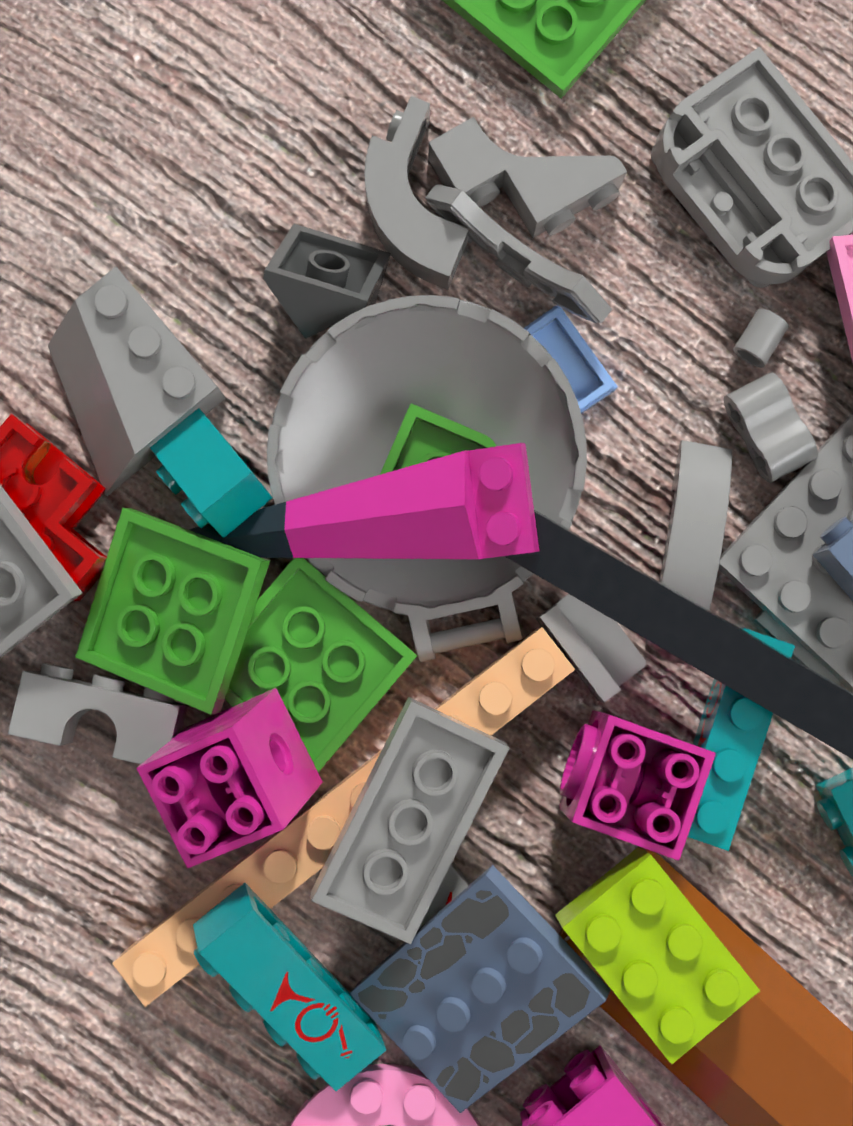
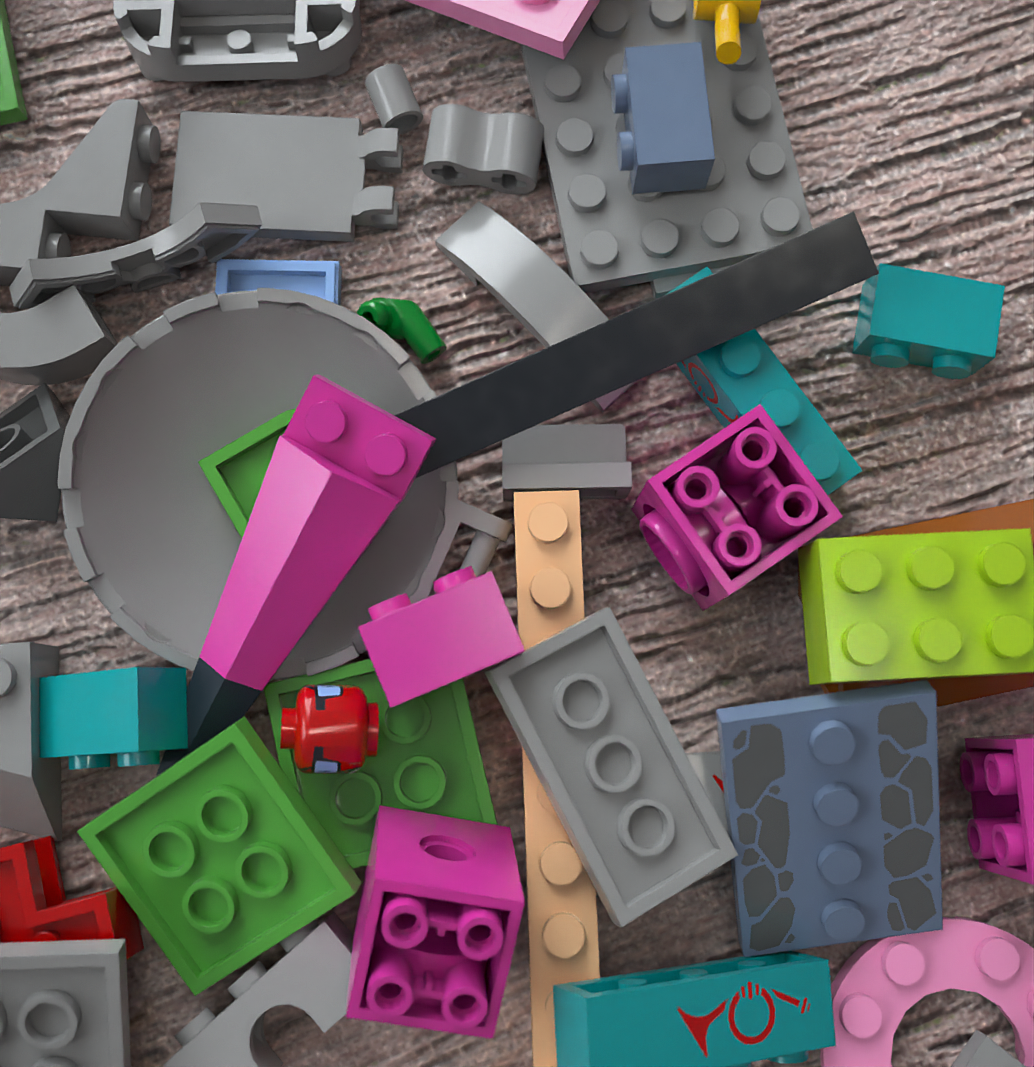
camera: 50 degrees left, 5 degrees down
none -> light grey tile [169,111,404,242]
none -> red head [280,684,379,774]
none -> green arm [357,297,447,364]
none -> dark pink brick [358,566,525,708]

